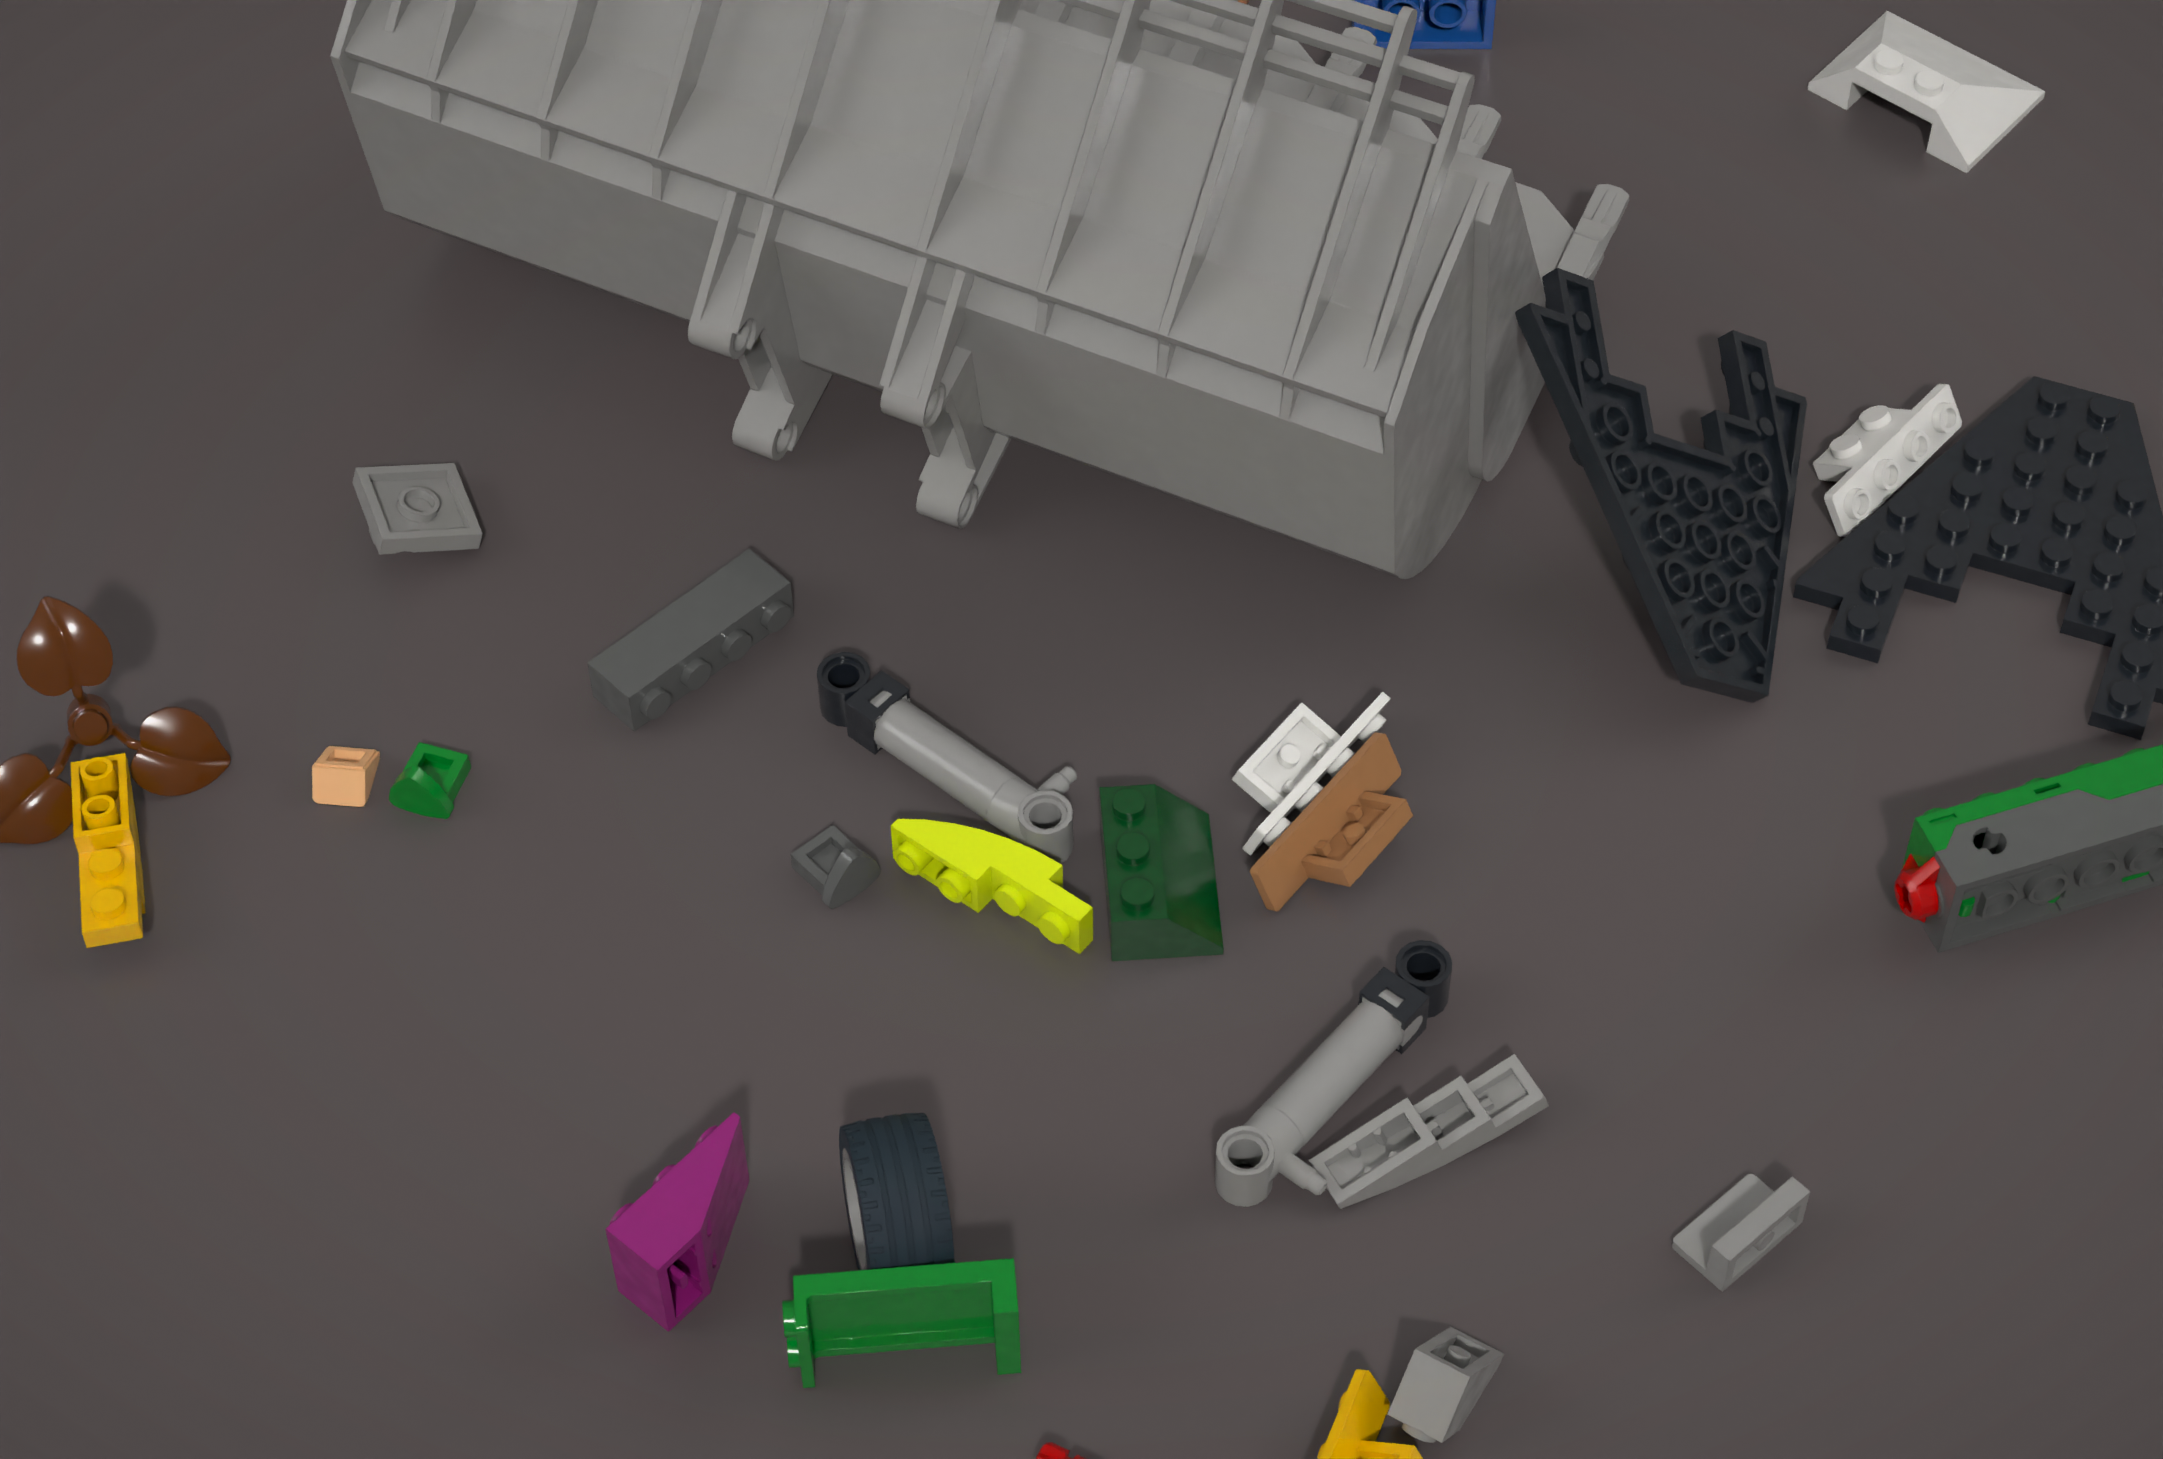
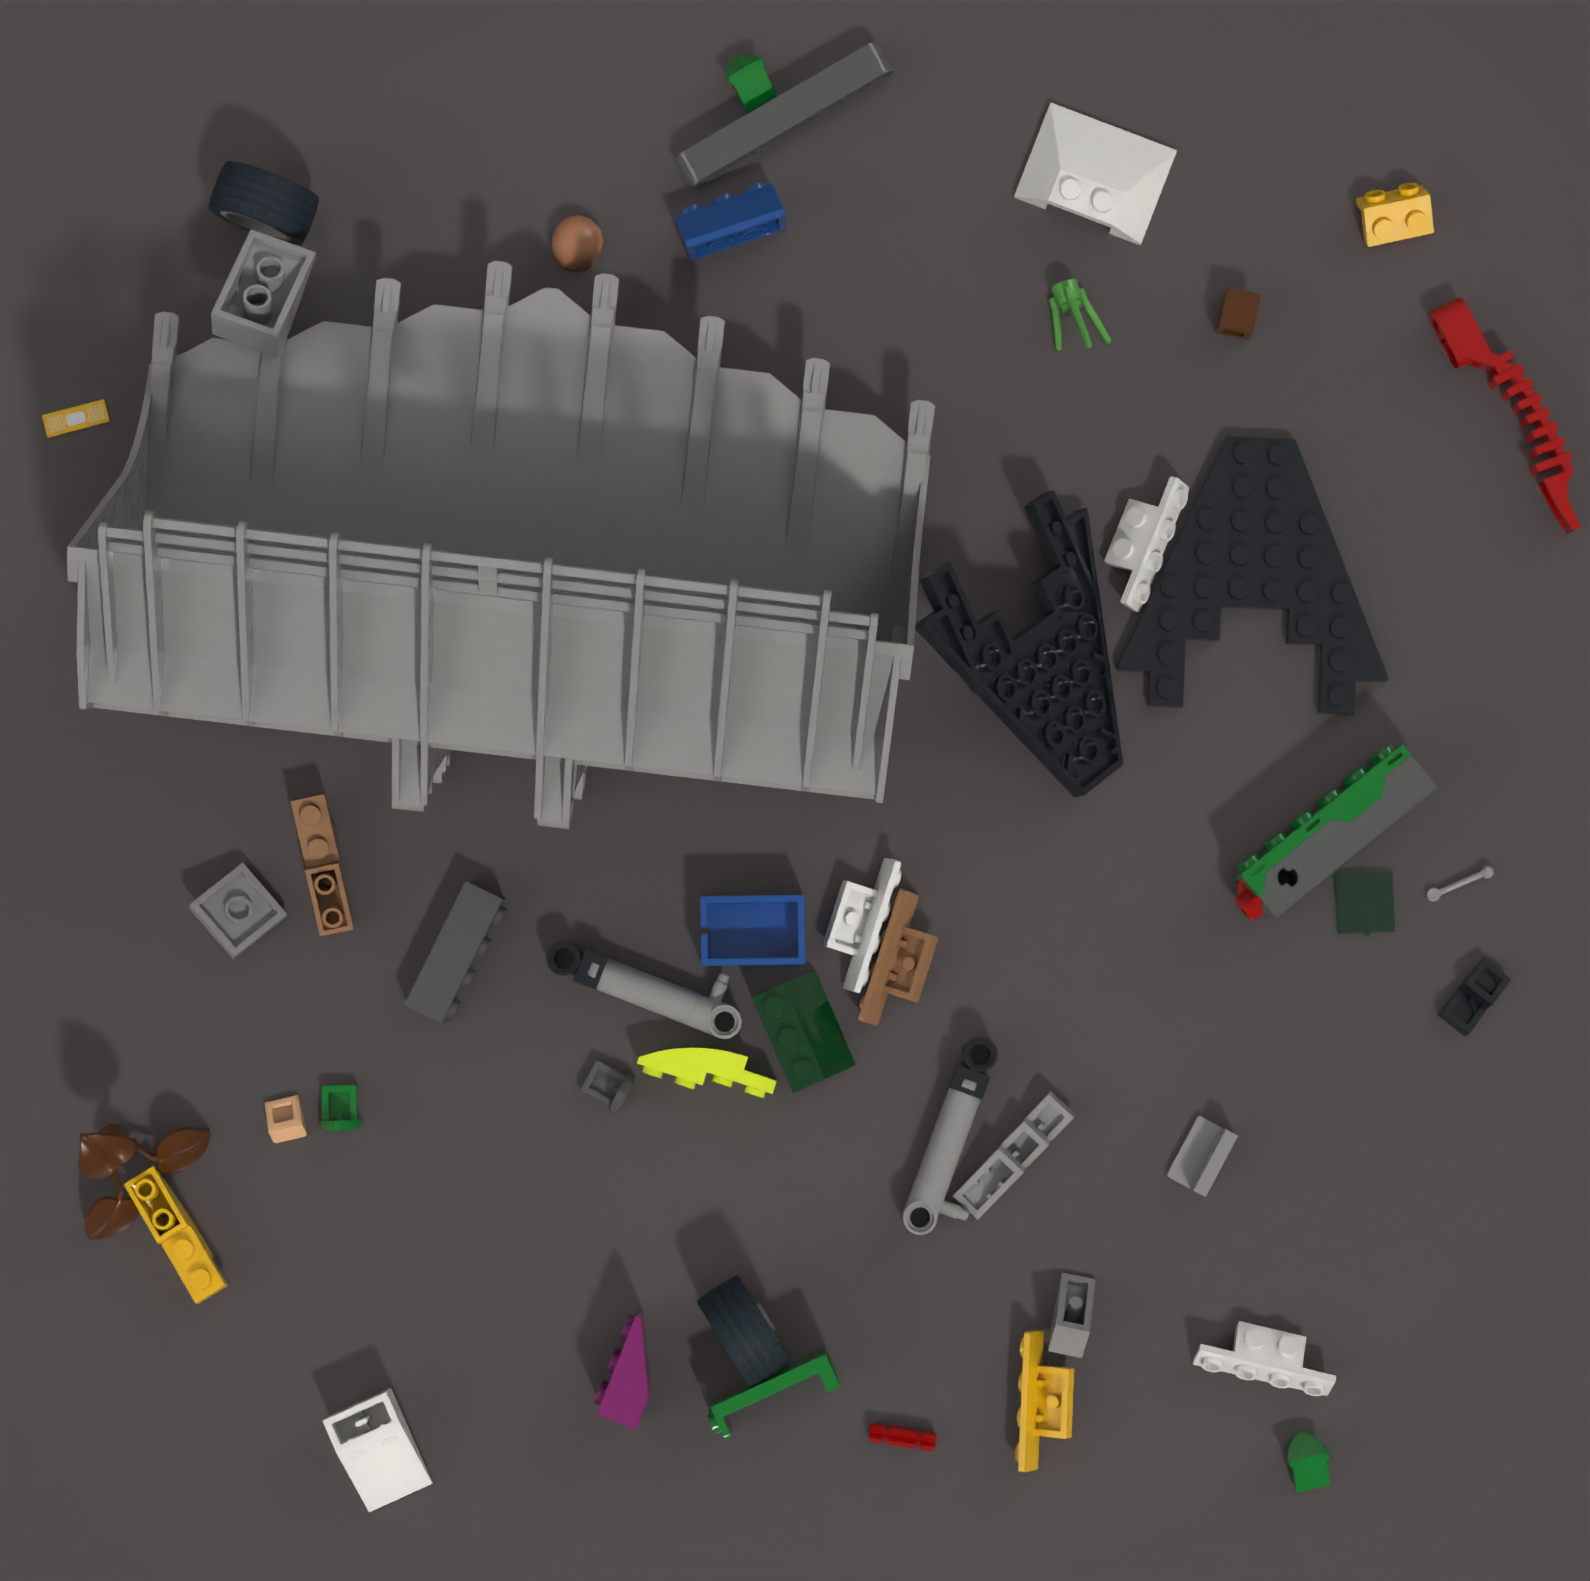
camera: 20 degrees left, 35 degrees up
none -> medium nougat slope [290,792,354,937]
none -> white slope [323,1388,433,1512]
none -> blue piece [700,895,805,966]
none -> bright green plant [1048,279,1111,351]
none -> reddish brown panel [1215,287,1261,340]
none -> clear green piece [1335,869,1395,936]

